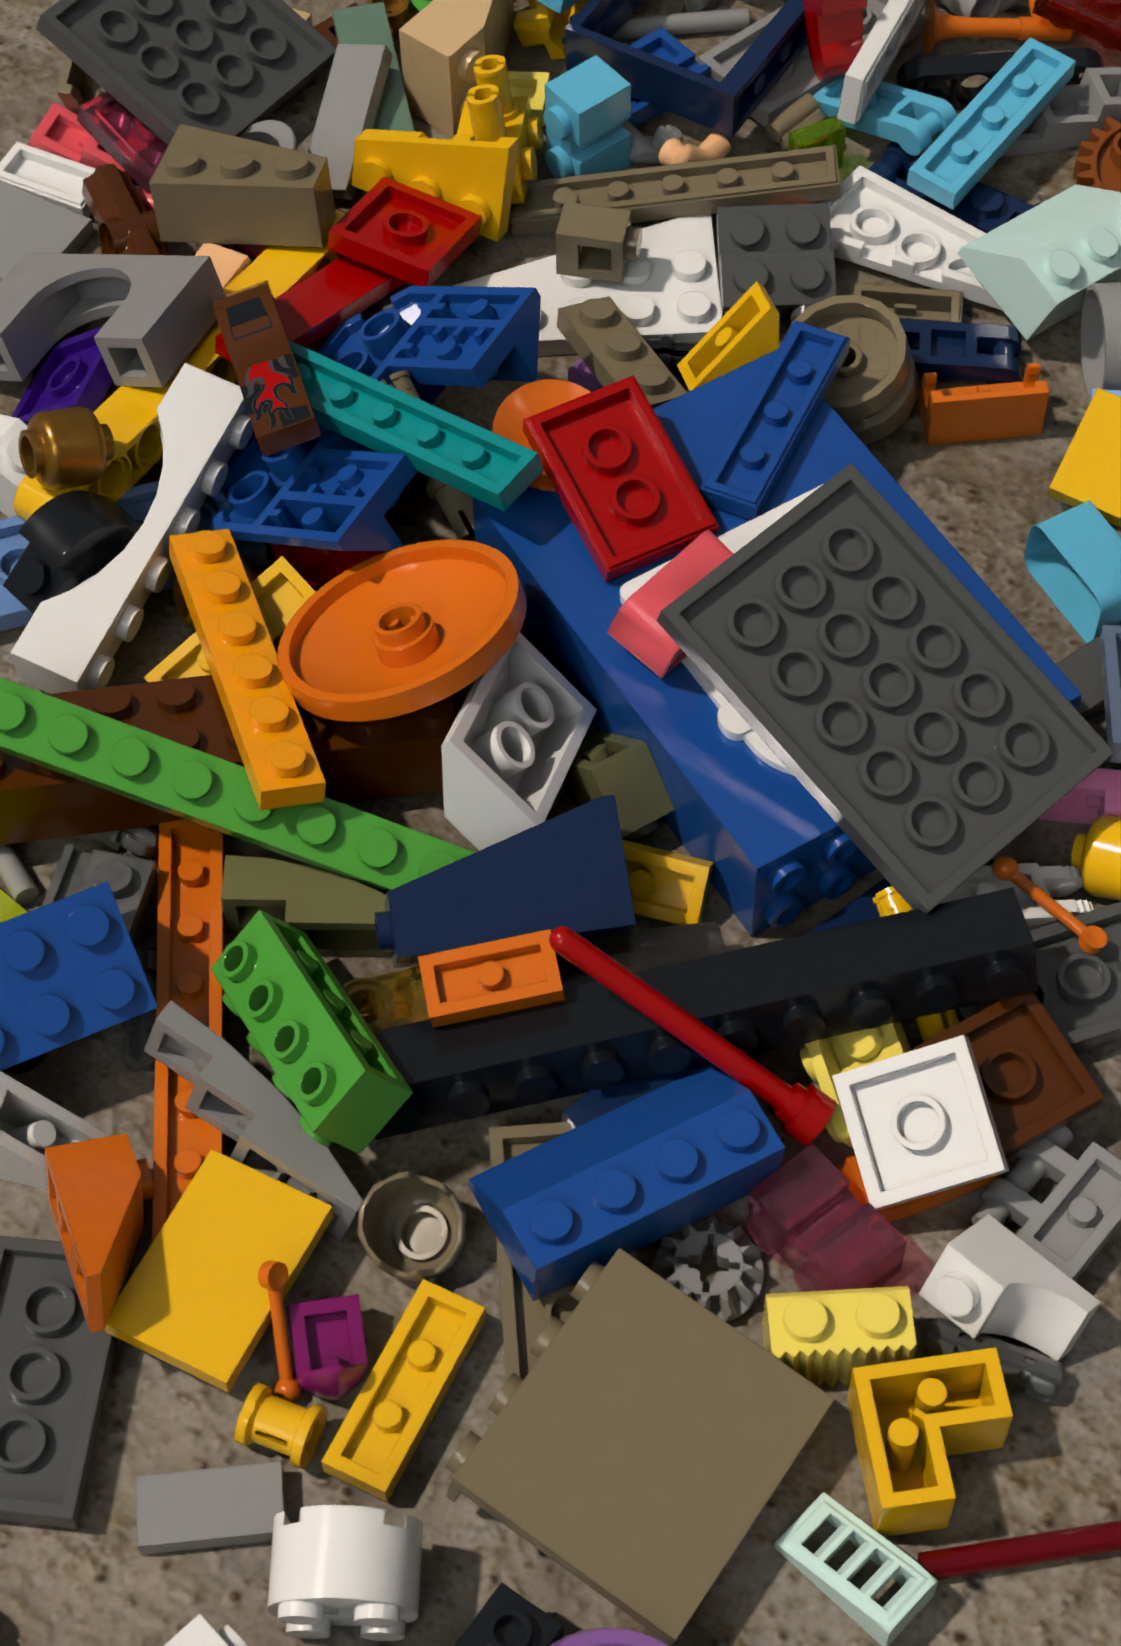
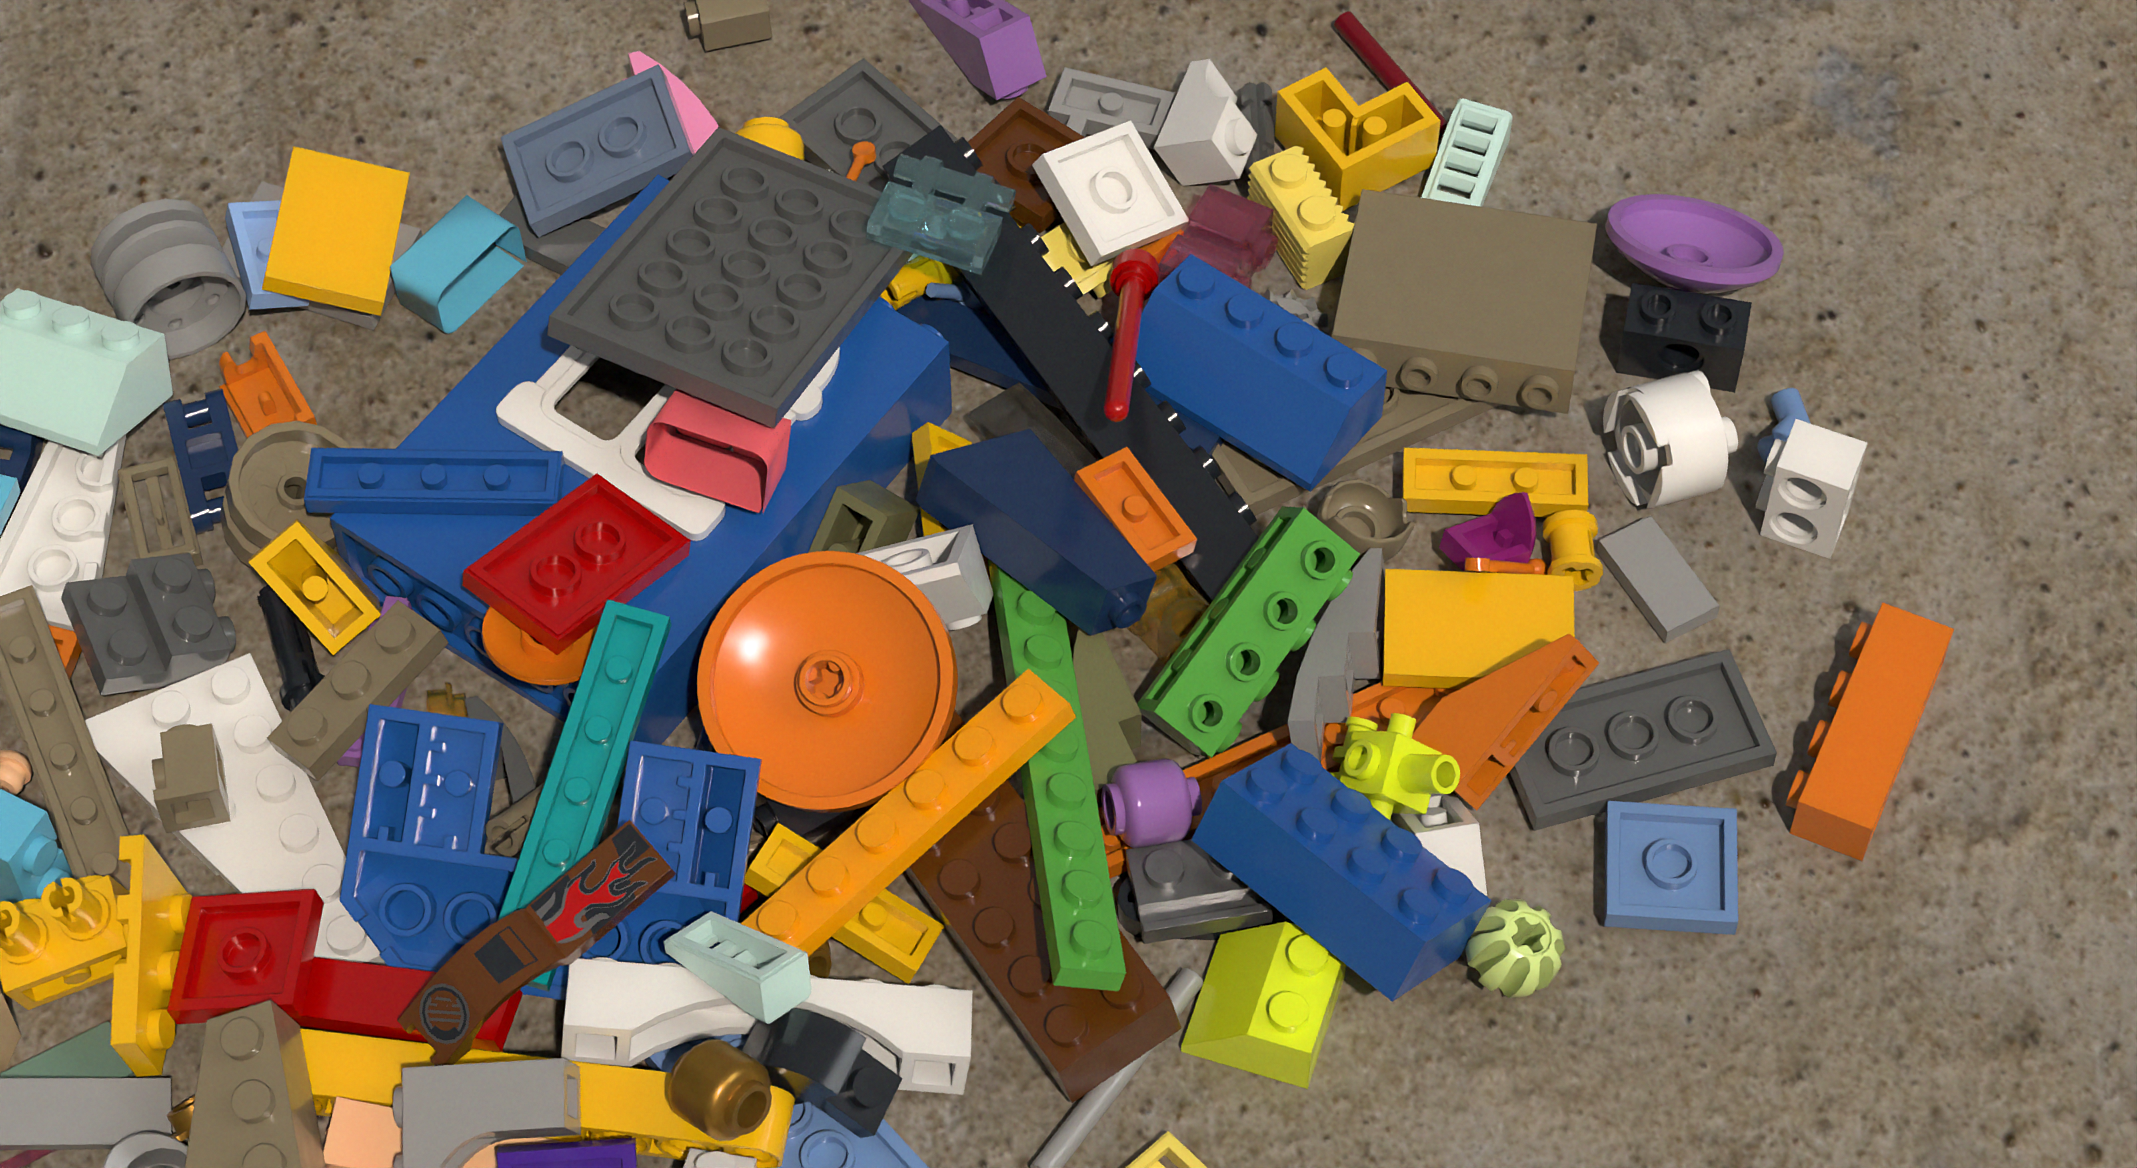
camera: 115 degrees left, 0 degrees up
none -> light aqua slope [664,911,811,1024]
none -> clear light blue plate [866,154,1016,275]
none -> medium lavender head [1102,758,1202,848]
none -> neon yellow piece [1330,713,1460,820]

